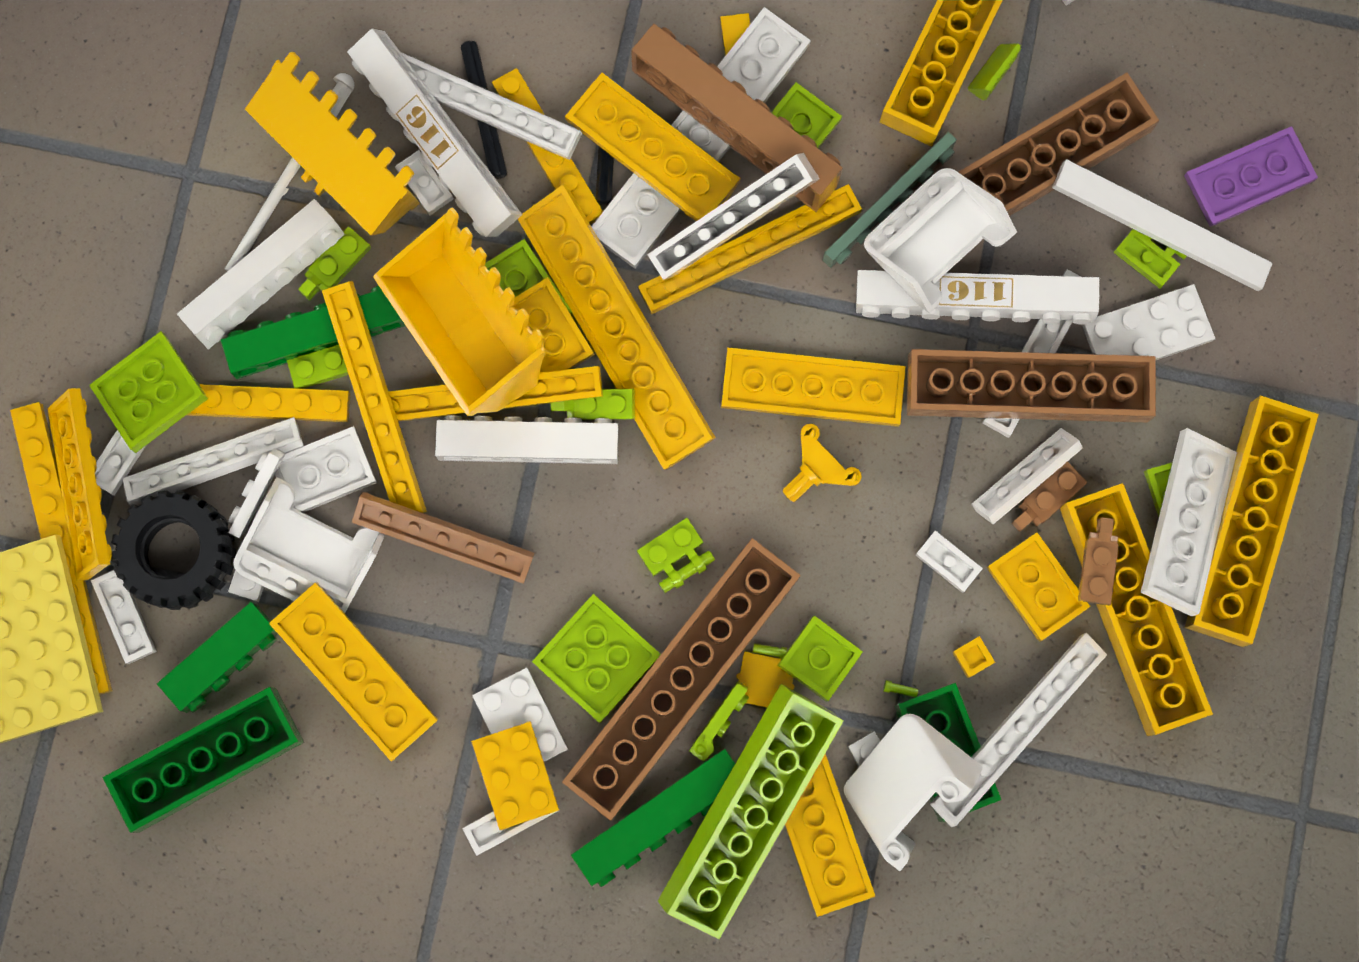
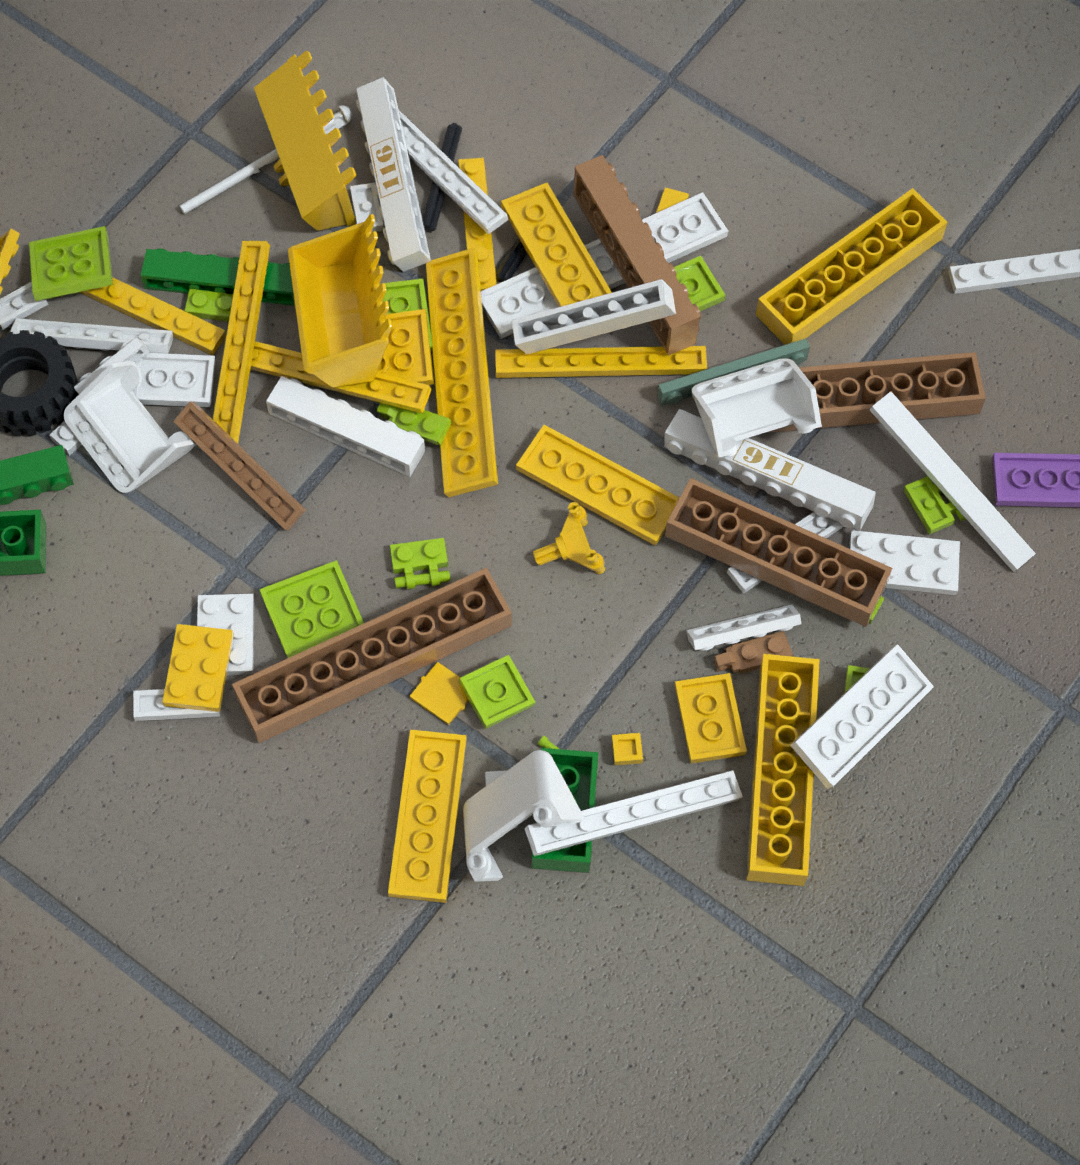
camera: 25 degrees right, 15 degrees down
white brick [177,199,345,350] -> none
yellow plate [269,582,439,762] -> none
lime hinge [298,226,371,301] -> none
green brick [571,749,735,887] -> none
lime brick [658,684,844,939] -> none
lime hinge [689,682,749,761] -> none
lime piece [753,643,787,659] -> none
white plate [915,531,983,593] -> none
lime slope [968,43,1021,101] -> none
medium nougat hinge [1078,517,1119,606] -> none
yellow brick [1184,395,1319,647] -> none

